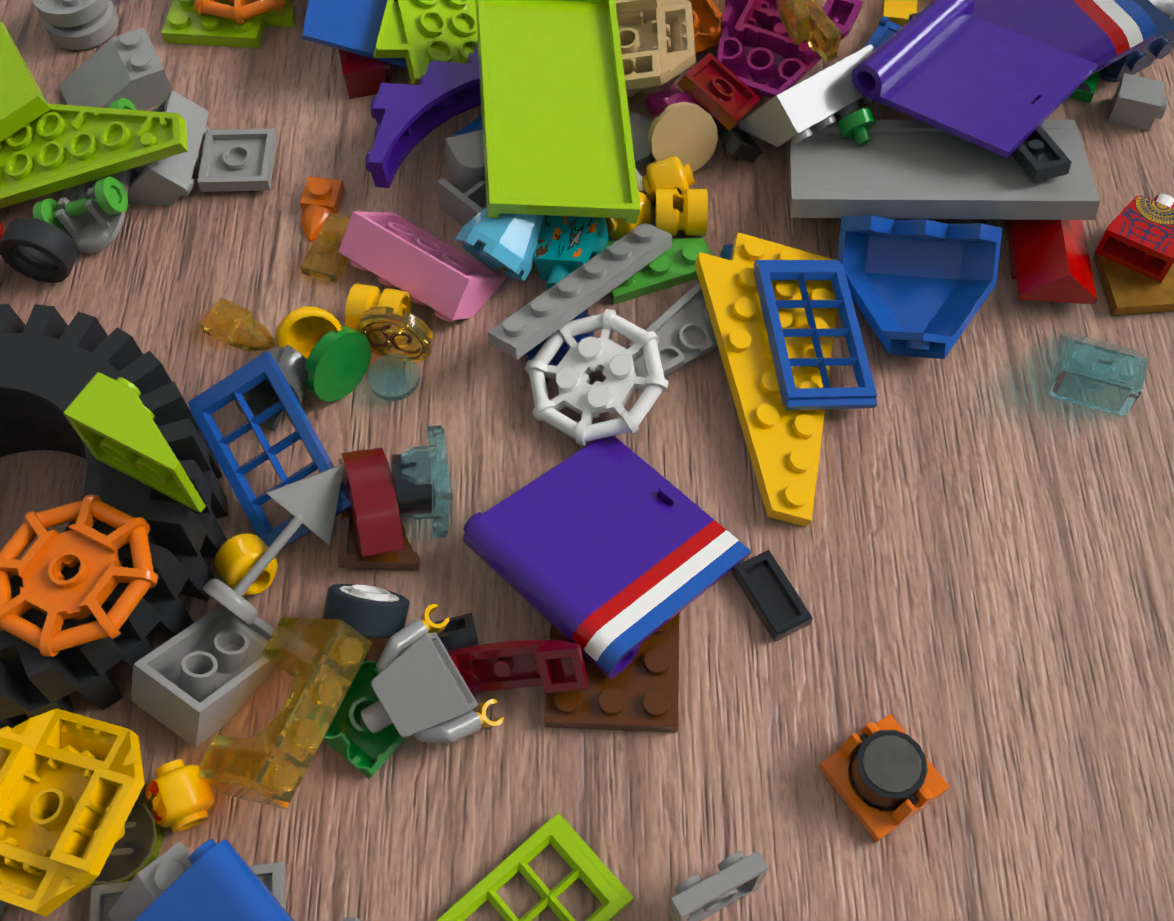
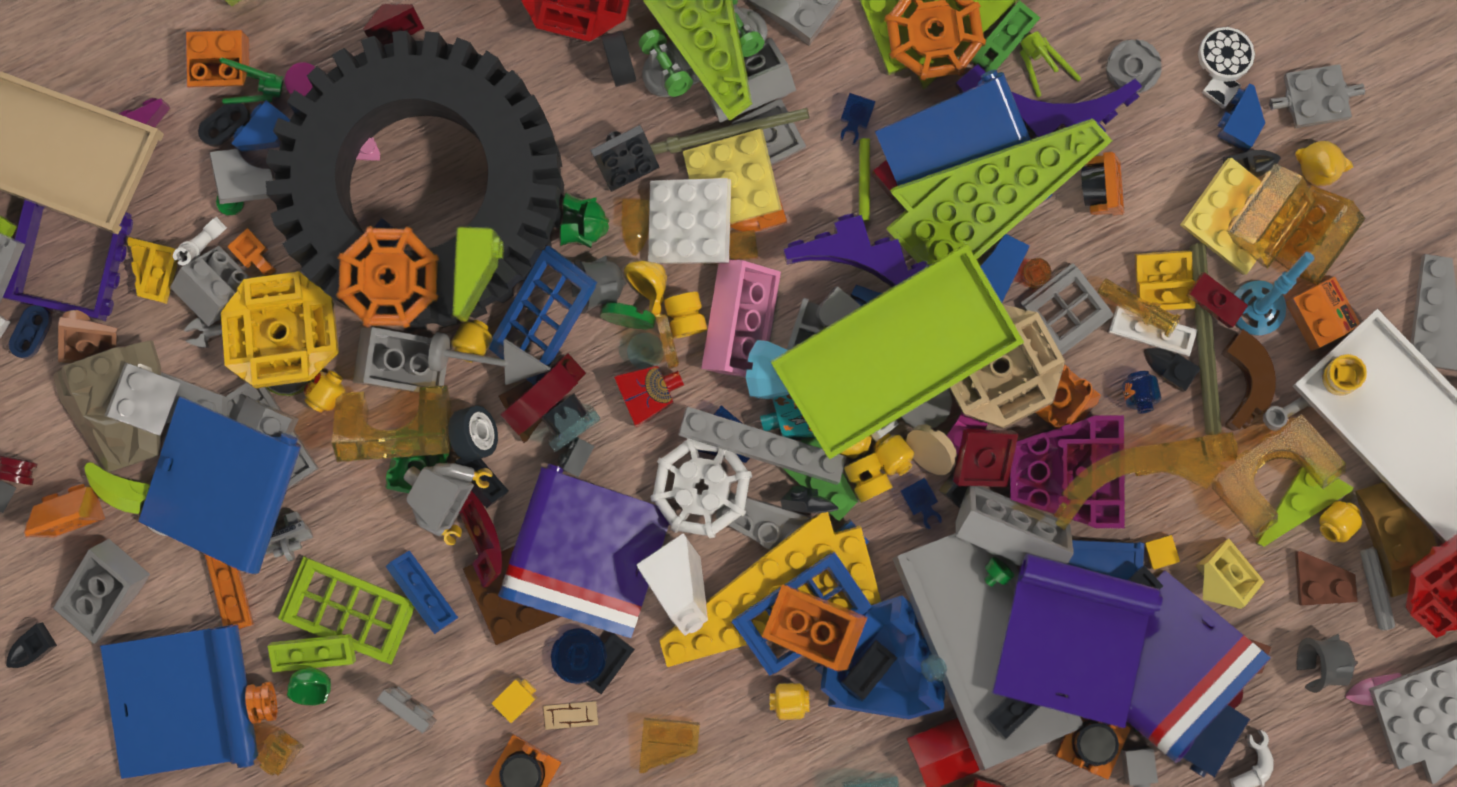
camera: 65 degrees right, 25 degrees up
none -> blue plate [385,550,458,635]
none -> yellow brick [491,678,538,723]
none -> tan sticker [543,701,598,730]
none -> clear blue tile [550,628,607,685]
none -> dark grey piece [557,436,595,477]
none -> green helmet [559,192,610,248]
none -> black plate [590,125,660,192]
none -> red torso [614,366,685,427]
none -> white slope [637,533,708,636]
none -> clear yellow wing [639,717,700,773]
none -> white plate [648,178,731,264]
none -> olive bar [650,108,810,155]
none -> light yellow plate [683,129,782,224]
none -> orange slope [762,584,868,671]
none -> yellow head [770,683,810,720]
none -> black plate [780,485,839,513]
none -> clear blue plate [840,93,876,145]
none -> black tile [840,640,897,702]
none -> lime bar [859,138,870,222]
none -> clear blue plate [900,477,942,529]
none -> clear light blue plate [921,654,947,682]
none -> piece [1055,717,1131,780]

